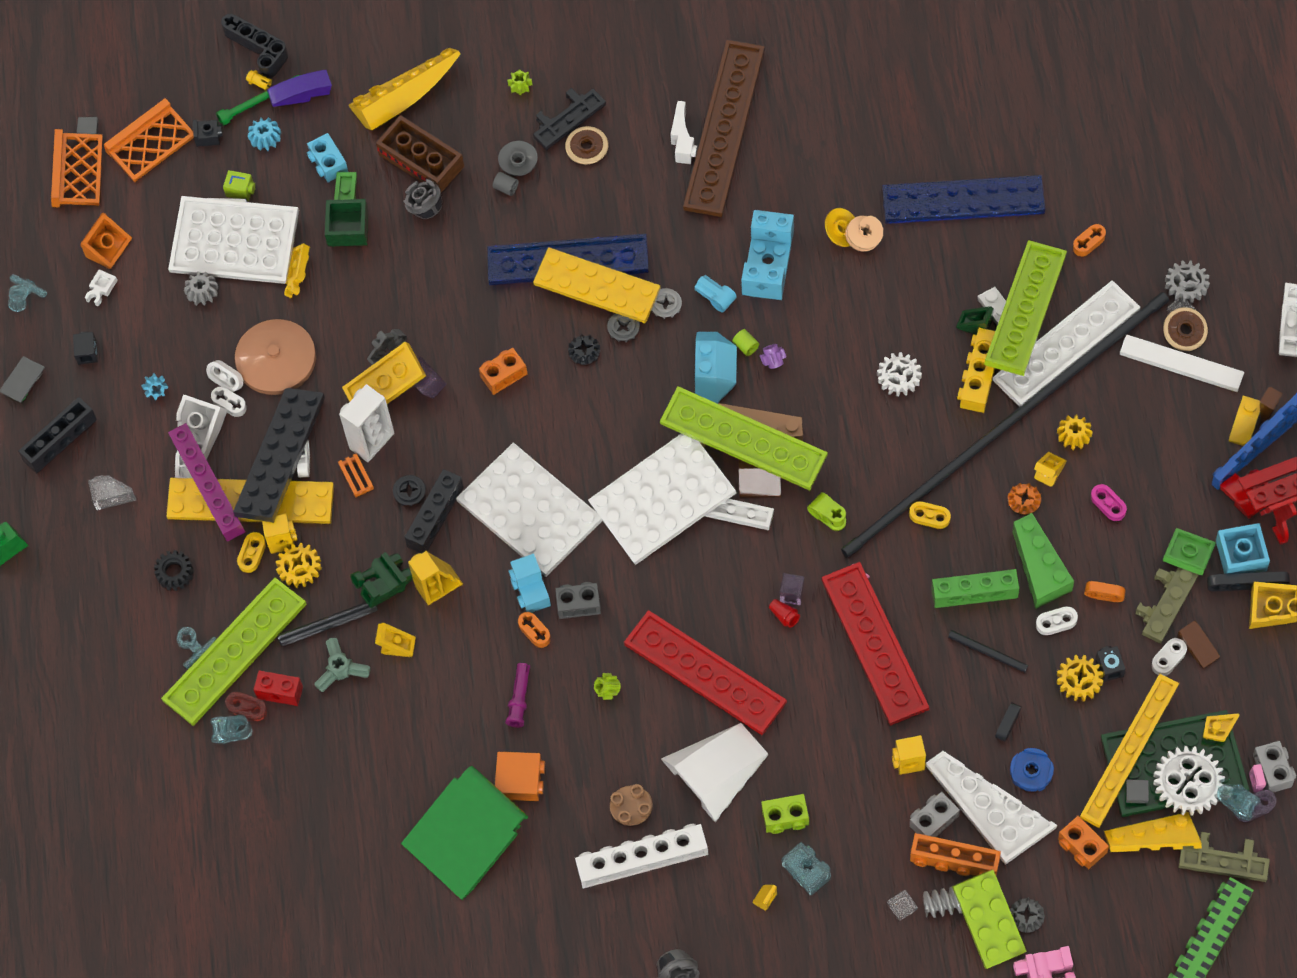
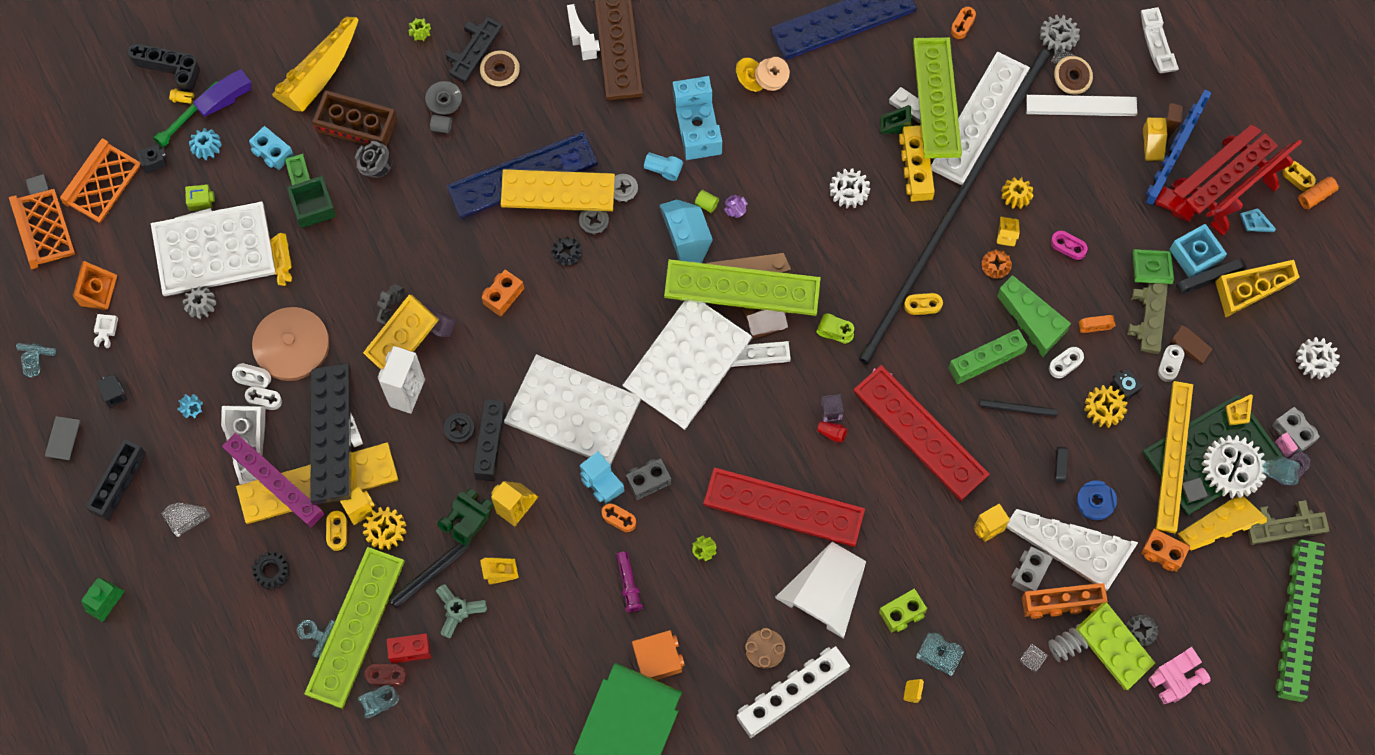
camera: 25 degrees left, 5 degrees up
orange tile [338,453,374,498] -> none

